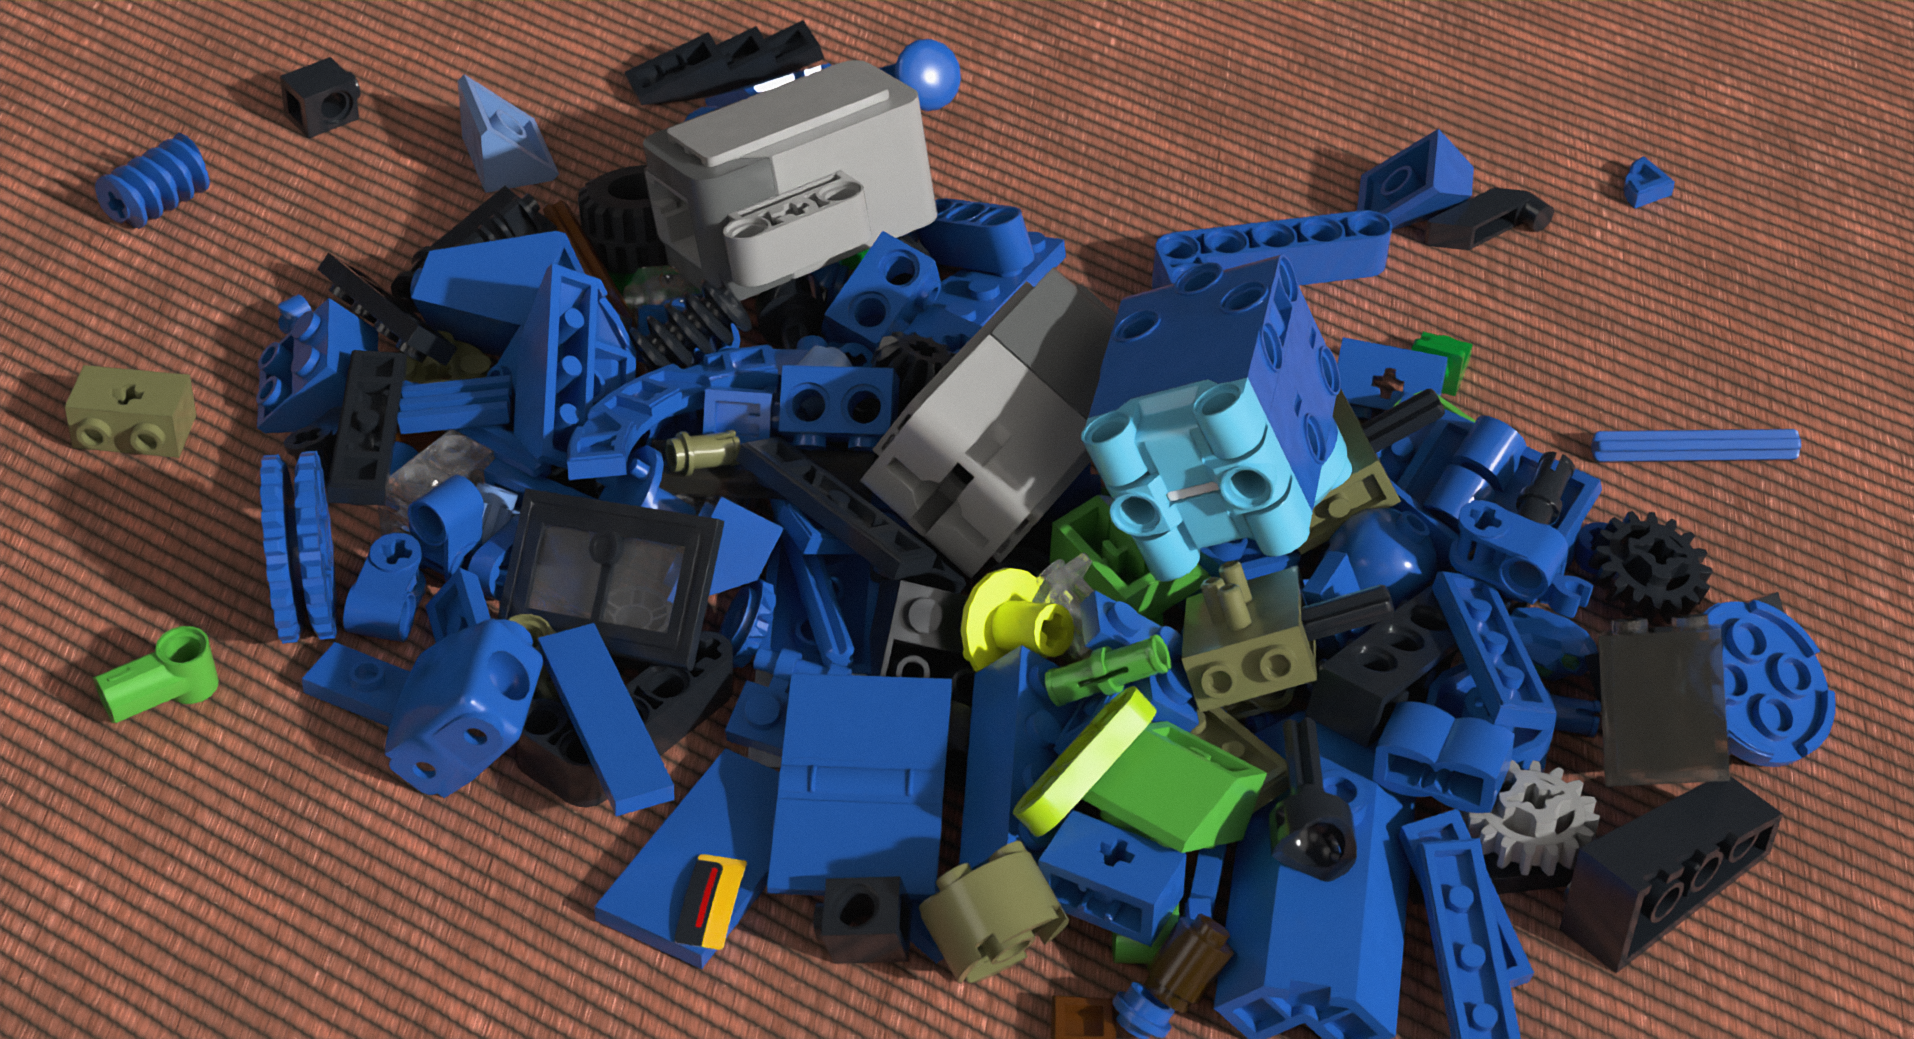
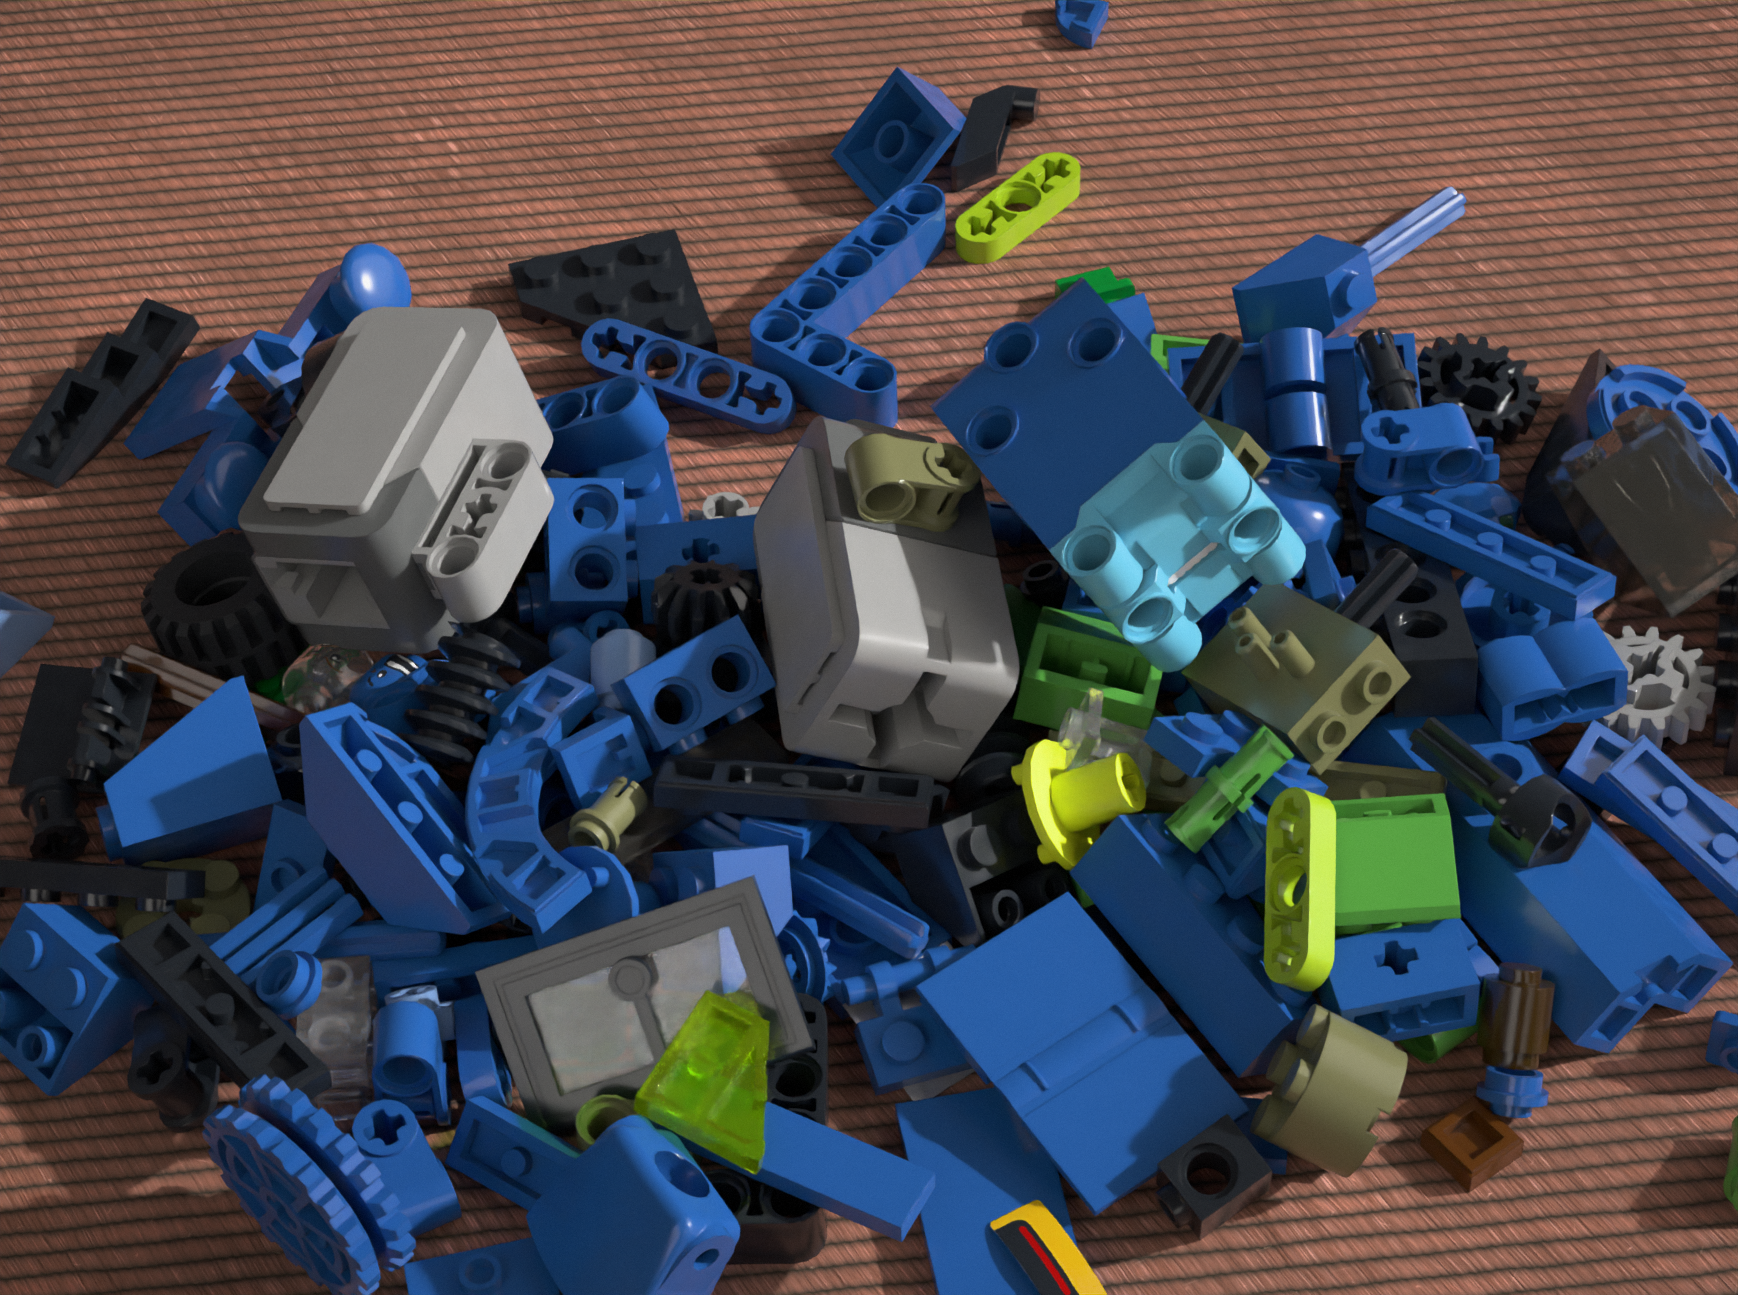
camera: 35 degrees left, 5 degrees up
none -> blue plate [256,950,323,1020]
none -> black plate [508,229,718,370]
none -> blue beam [581,318,797,434]
none -> clear neon green wing [633,990,770,1175]
none -> olive piece [844,434,981,532]
none -> lime beam [955,152,1081,264]
none -> blue slope [1232,234,1377,343]

